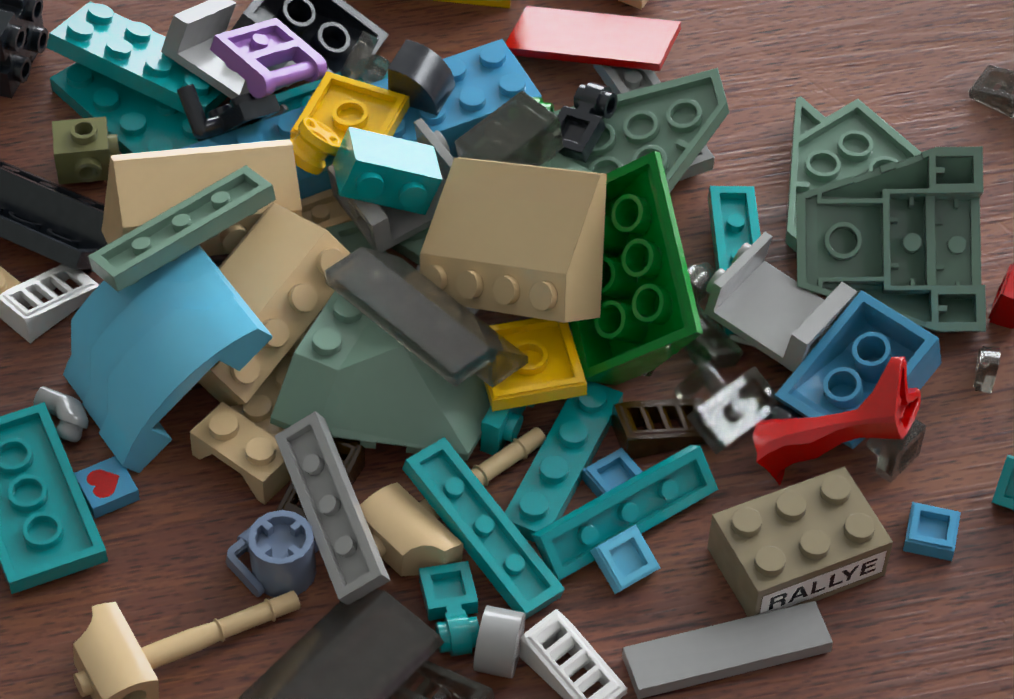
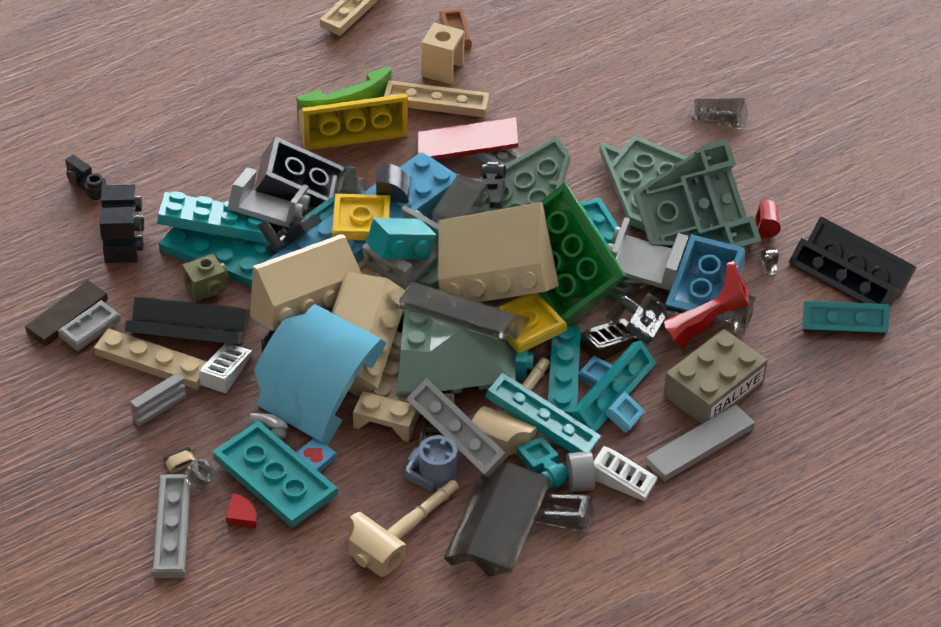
camera: 20 degrees left, 5 degrees down
sand green plate [88,165,276,292] -> none
medium lavender plate [210,18,327,98] -> none
yellow wheel [290,117,341,175] -> none
dark azure tile [903,502,961,561] -> none

